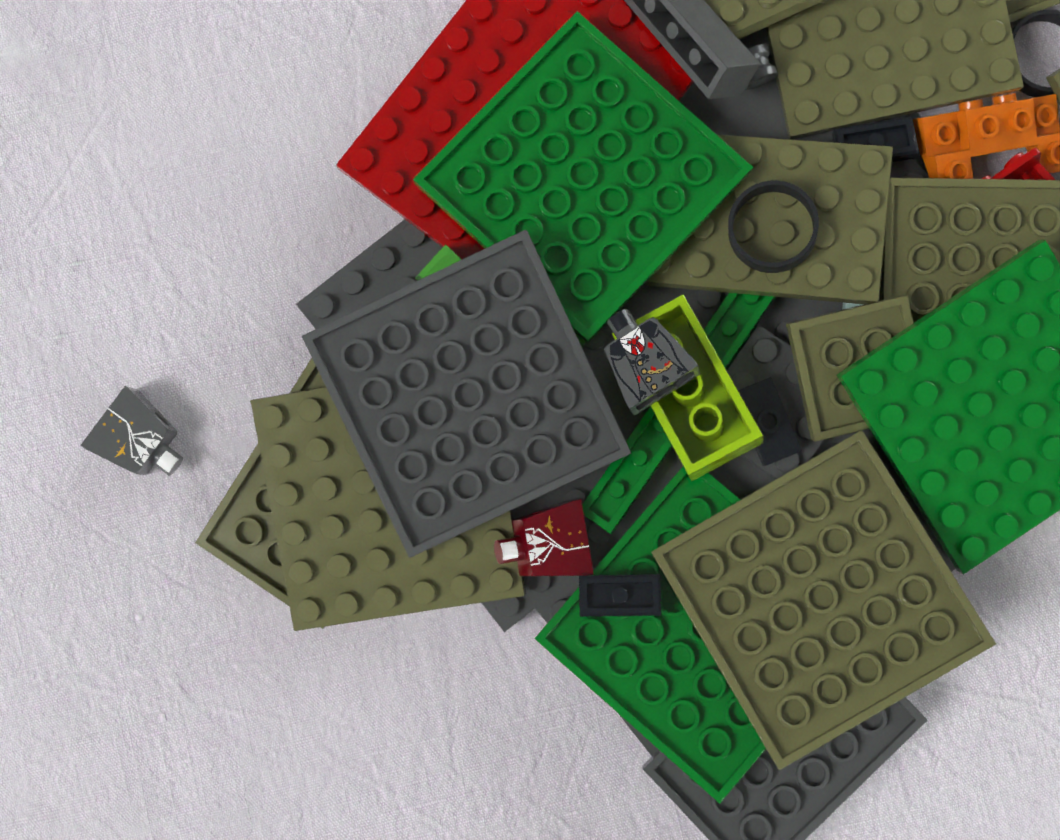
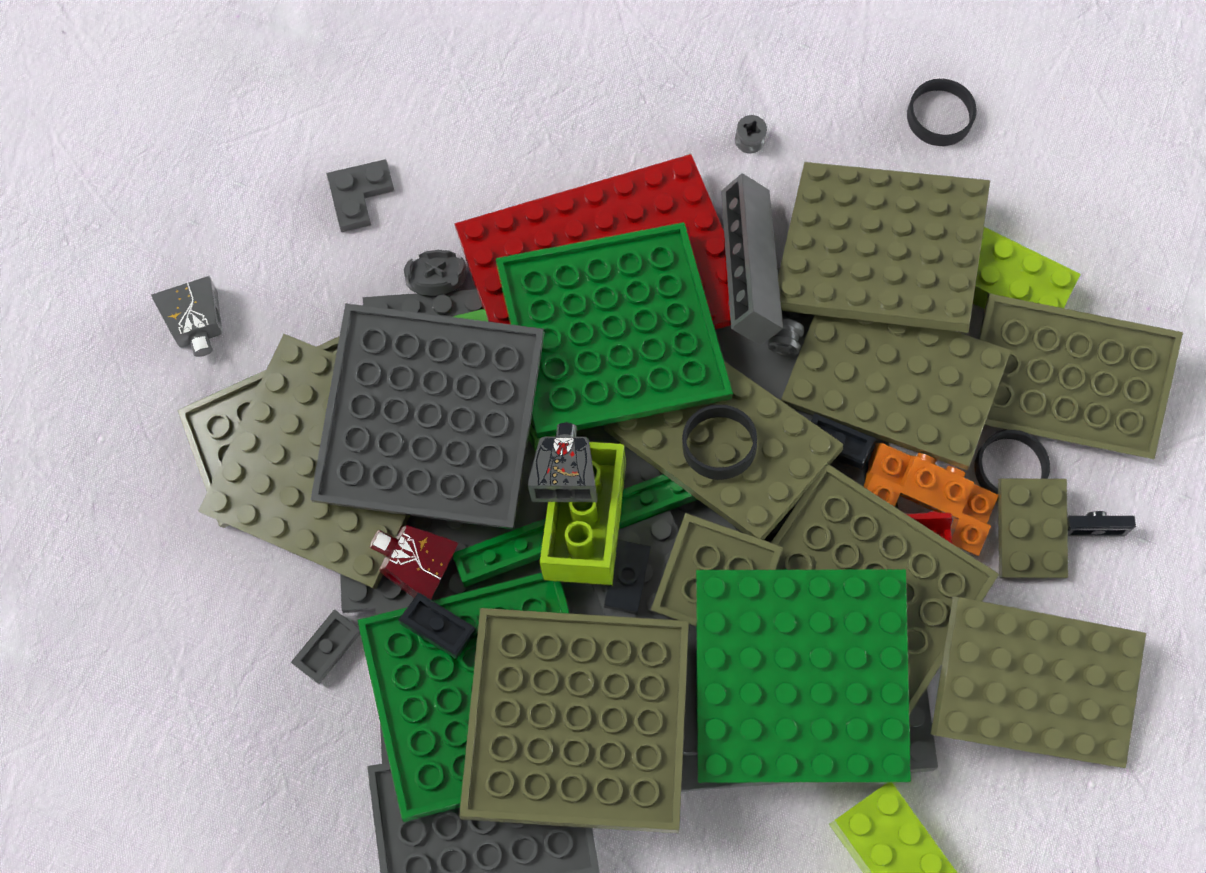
camera: 30 degrees right, 15 degrees down
none -> dark grey plate [291,609,360,685]
none -> dark grey plate [326,159,394,232]
none -> dark grey tile [404,250,467,296]

